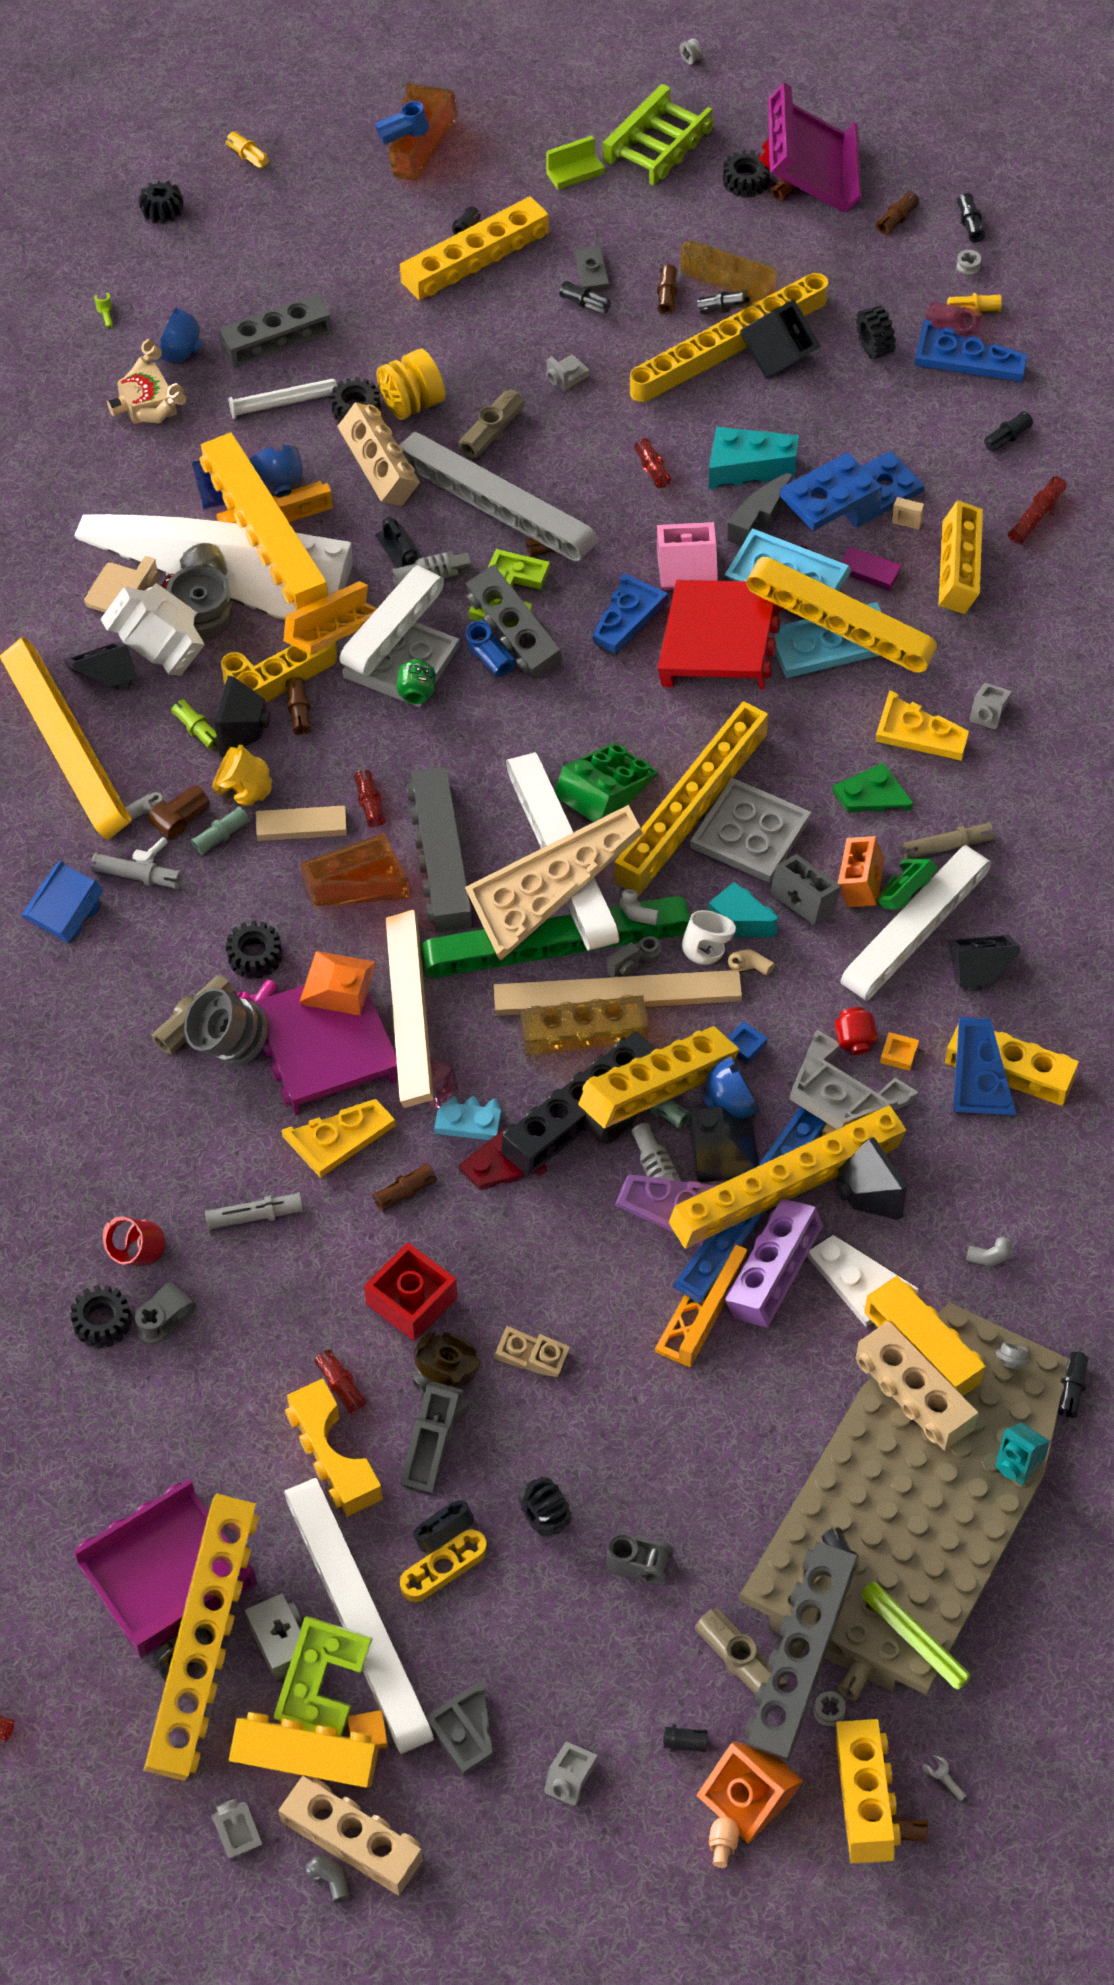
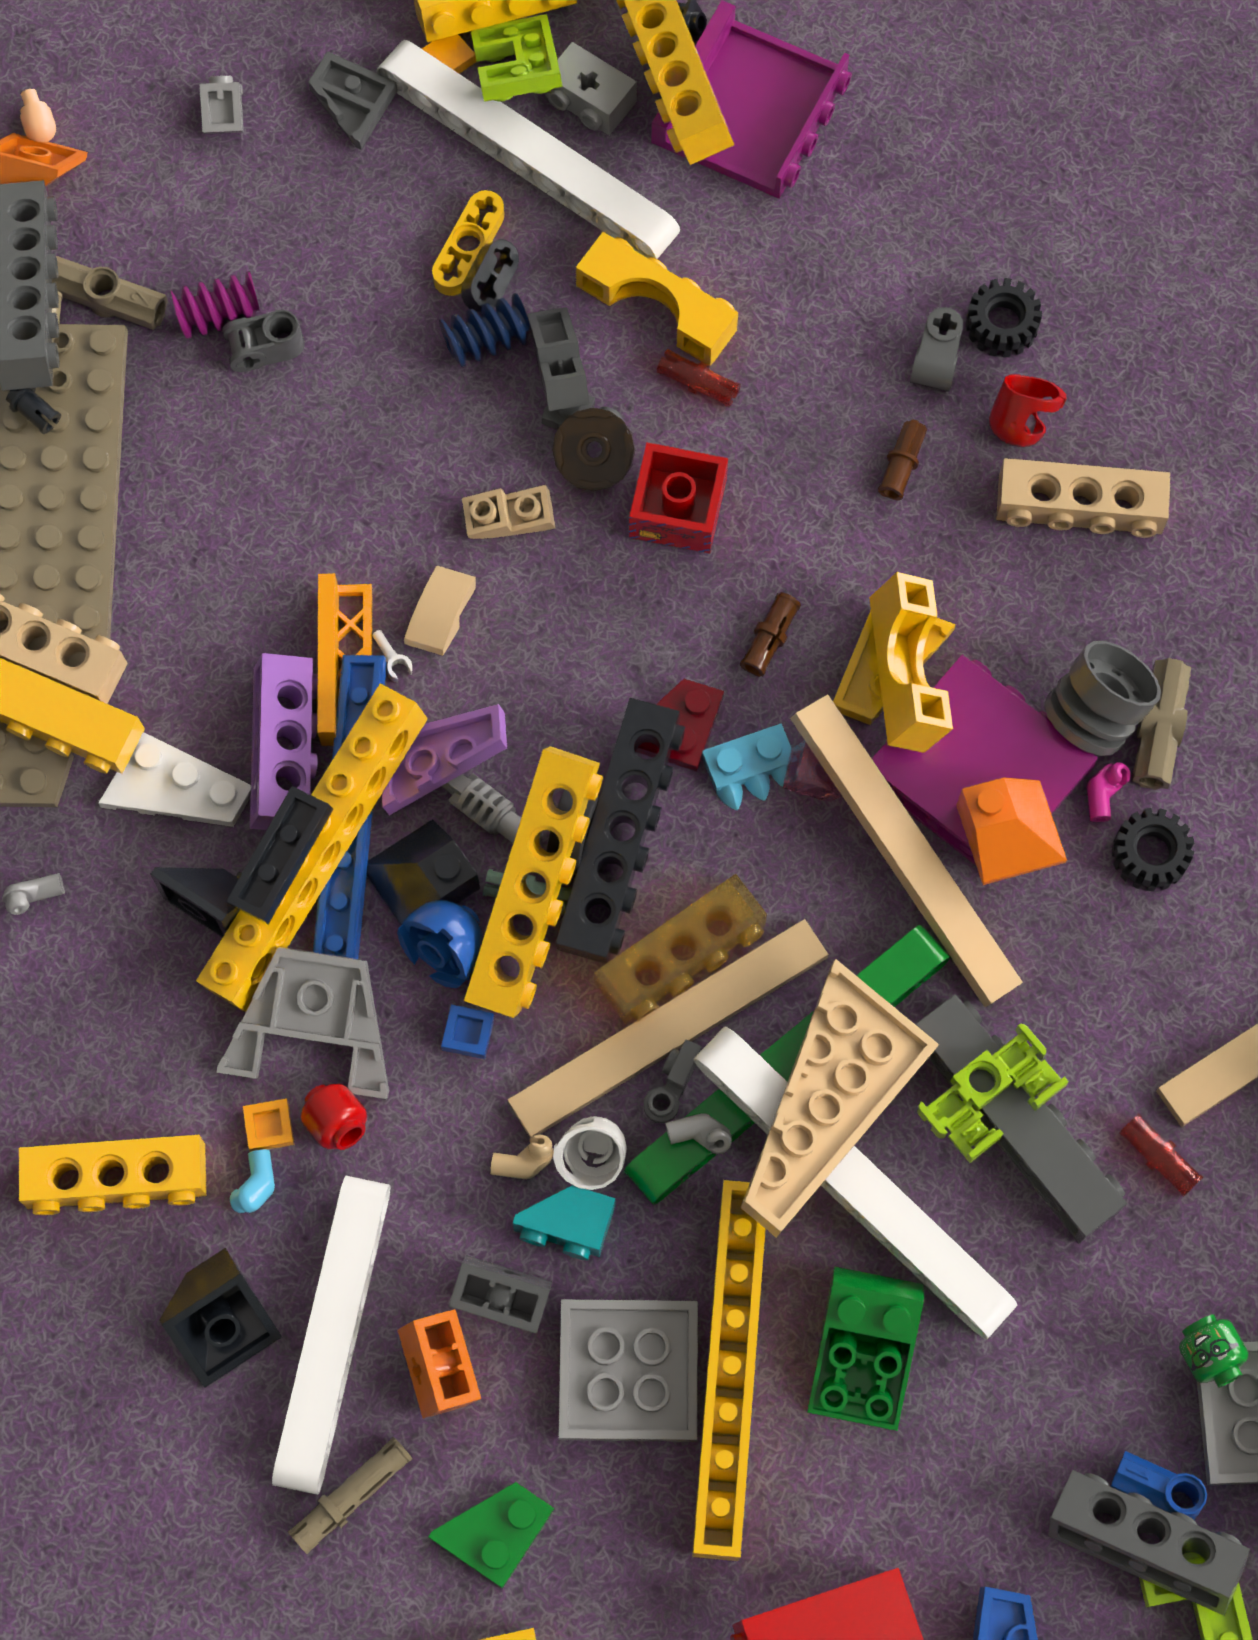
camera: 150 degrees right, 15 degrees up
light grey pin [205,1192,303,1231] -> none
clear orange wedge [300,833,409,907] -> none
black gear [518,1477,572,1537] -> none
black pin [663,1724,708,1753] -> none
green wing [876,859,938,909] -> none
blue wing [953,1017,1016,1115] -> none
none -> magenta piece [171,271,260,339]
none -> black plate [226,786,333,924]
none -> medium azure arm [230,1149,275,1213]
none -> white hand [372,630,412,683]
none -> tan slope [404,566,476,656]
none -> dark blue piece [439,293,530,367]
none -> yellow arch [869,572,953,753]
none -> reddish brown axle [878,419,927,501]
none -> lime piece [917,1024,1069,1163]
none -> tan brick [996,458,1170,538]

